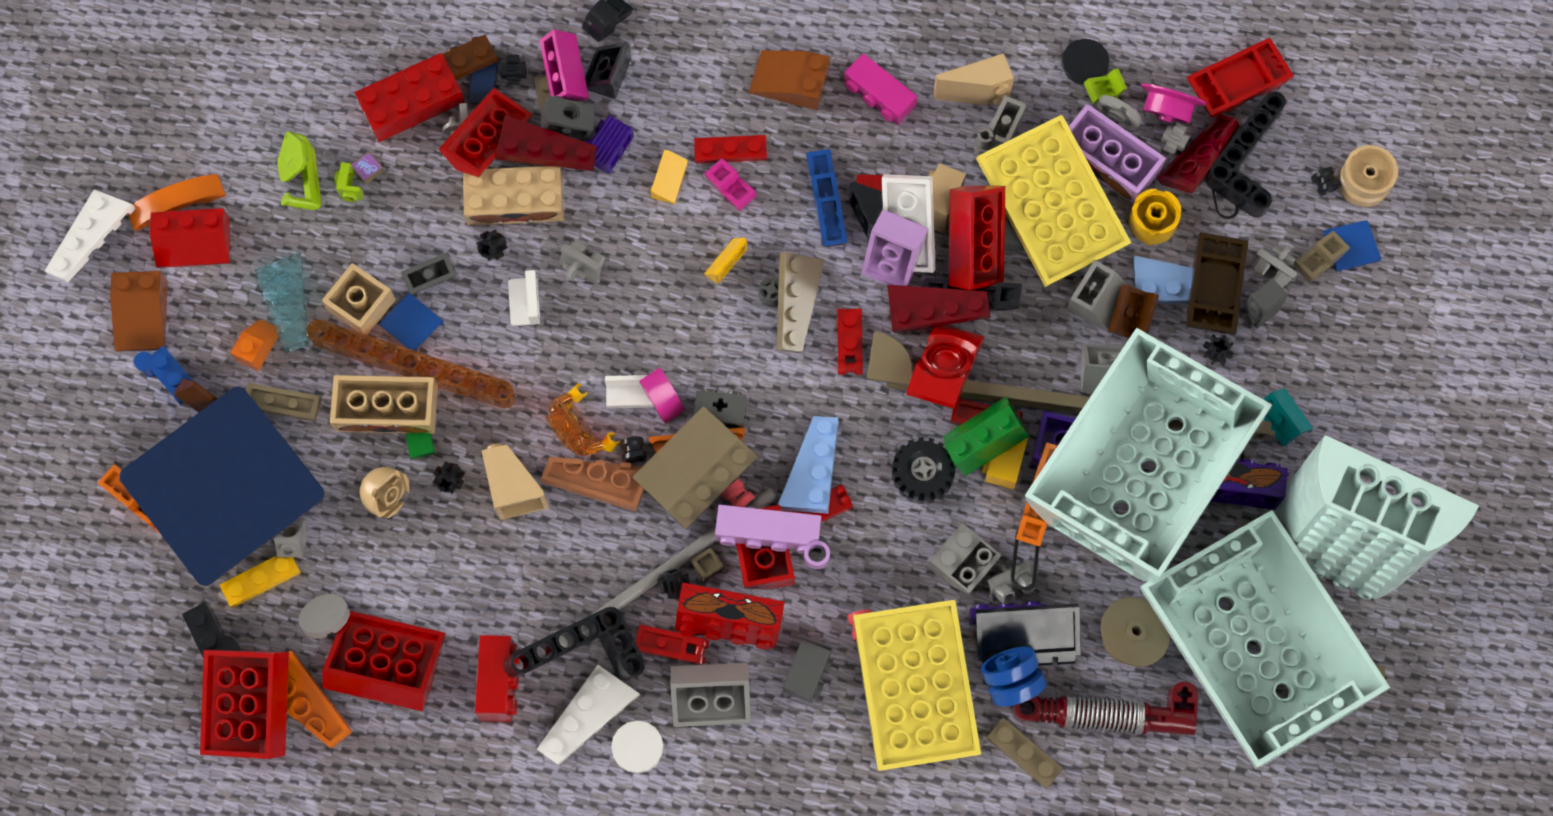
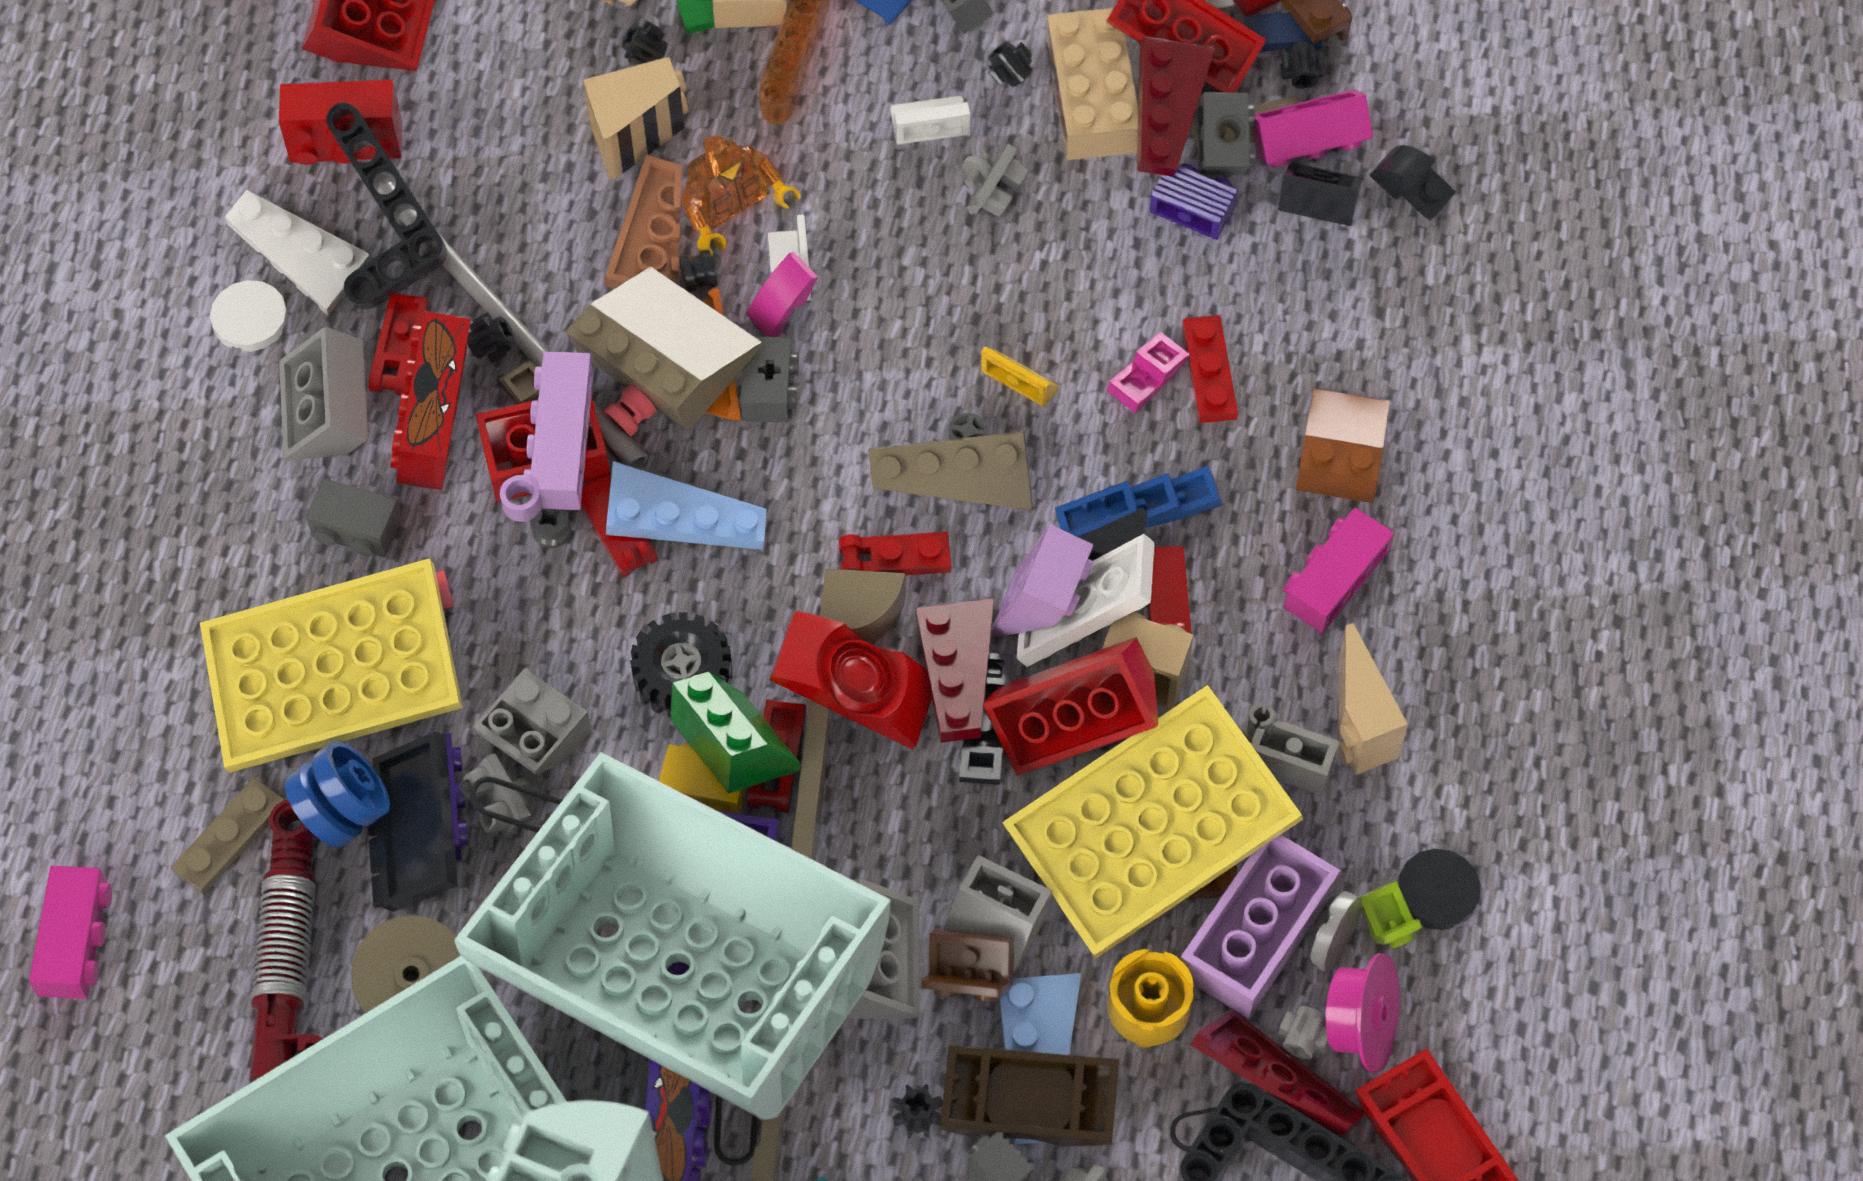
camera: 85 degrees right, 10 degrees down
yellow slope [651,149,688,204] -> none

